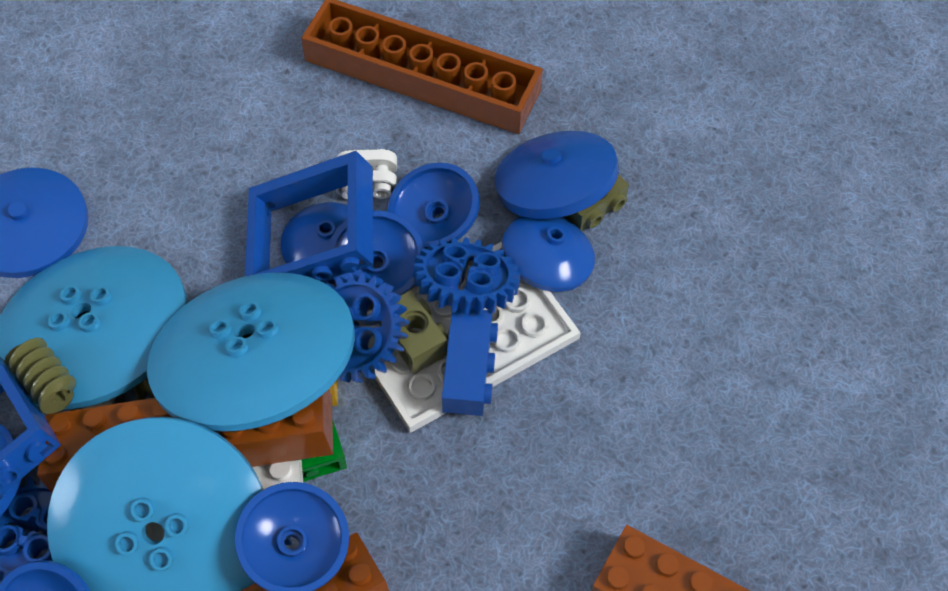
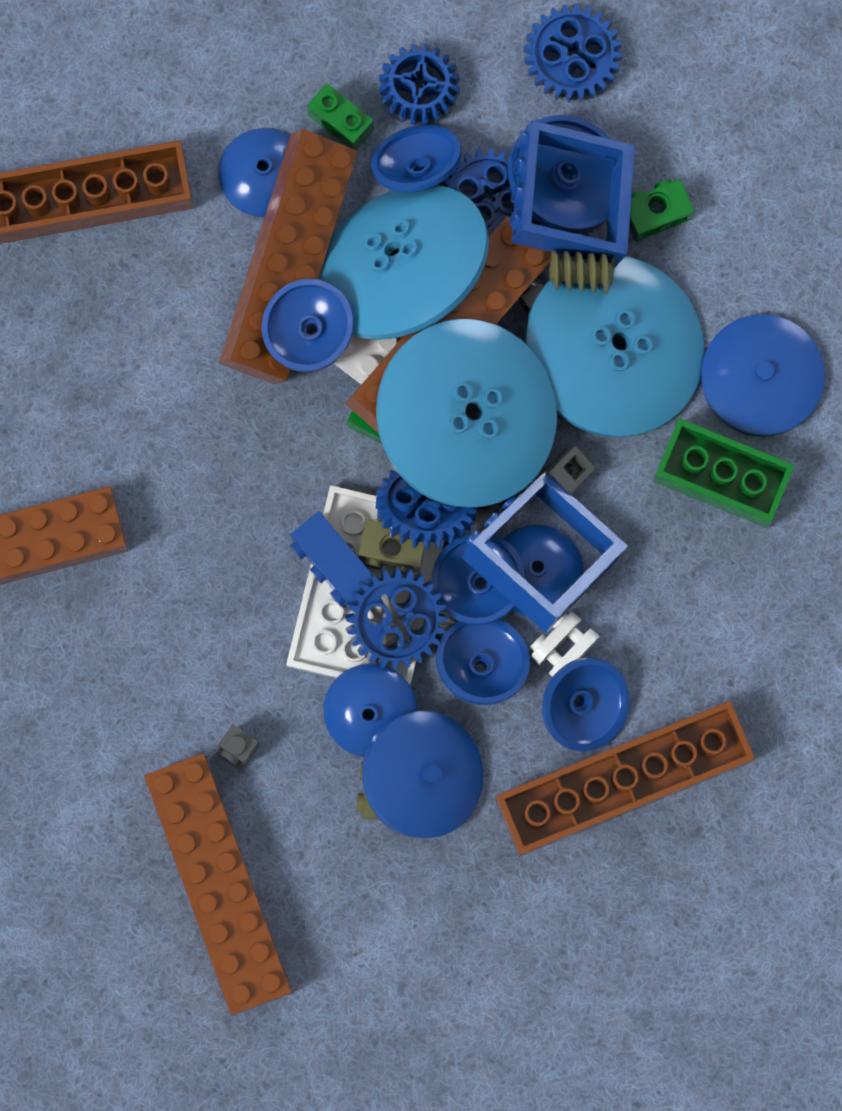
camera: 135 degrees right, 20 degrees up
none -> dark orange brick [144,753,293,1016]
none -> dark grey brick [216,724,260,771]
none -> dark grey brick [540,446,595,494]
none -> blue dish [542,658,630,751]
none -> green brick [653,418,795,528]

